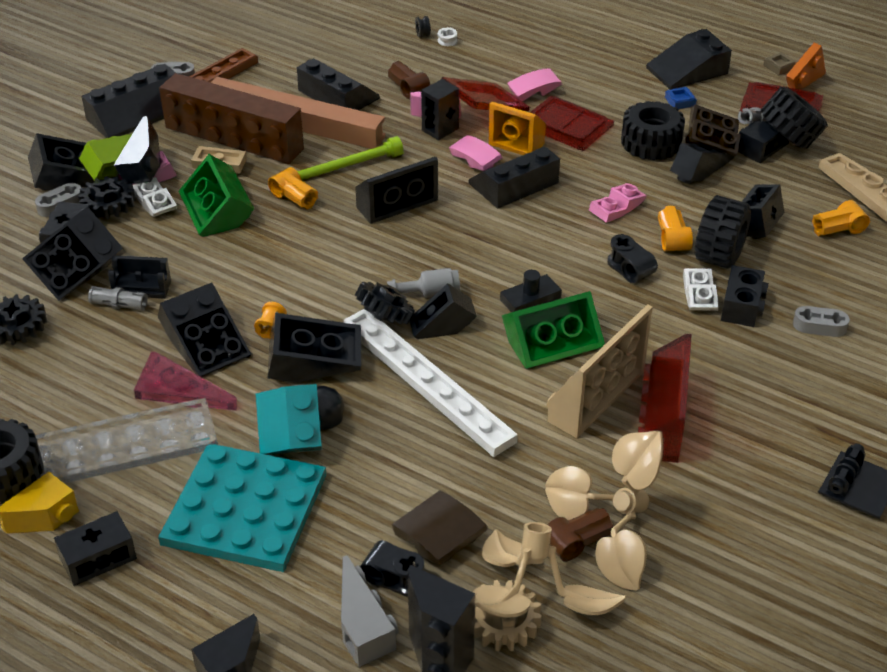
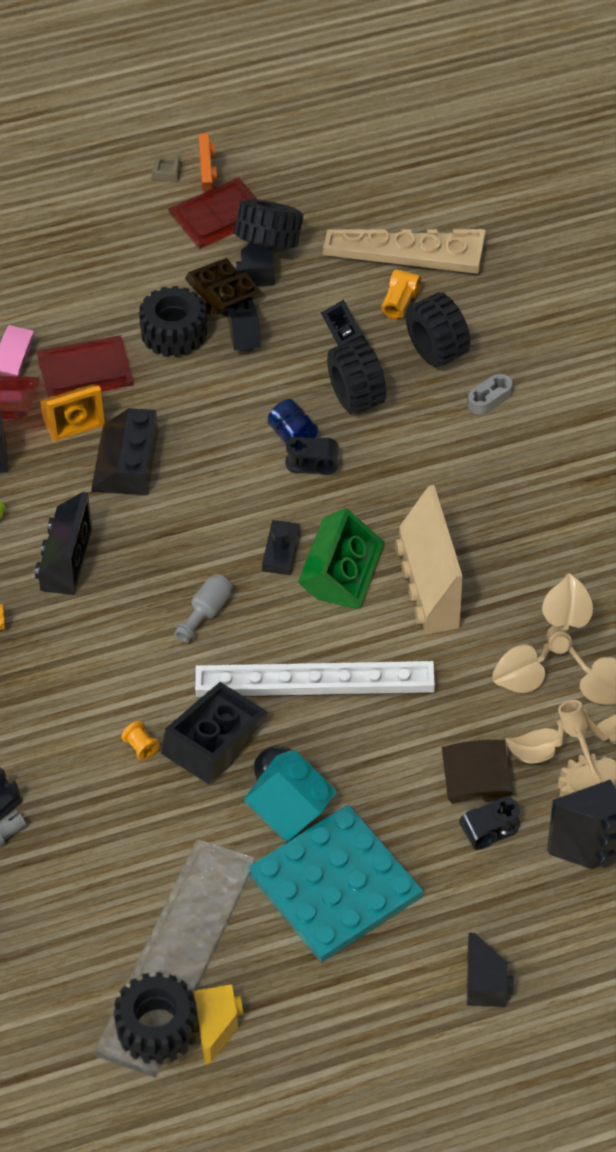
camera: 50 degrees left, 10 degrees up
black brick [54,511,137,586] -> none
clear pink wing [133,351,237,411] -> none
black slope [158,282,251,378] -> none
light grey slope [341,555,399,667] -> none
black gear [355,281,415,324] -> none
black slope [410,283,477,339] -> none
bright pink slope [449,135,502,171] -> none
reddish brown piece [547,508,614,562] -> none
bright pink slope [589,183,647,223] -> none
clear red slope [638,334,692,463] -> none
black slope [646,29,732,90] -> none
light orange piece [658,206,693,252] -> none
blue tile [665,87,697,109] -> none
white slope [683,268,719,311] -> none
black brick [721,265,769,327] -> none
light grey pin [738,107,767,125] -> none
none -> clear blue wheel [267,399,318,451]
none -> black tyre [405,292,471,367]

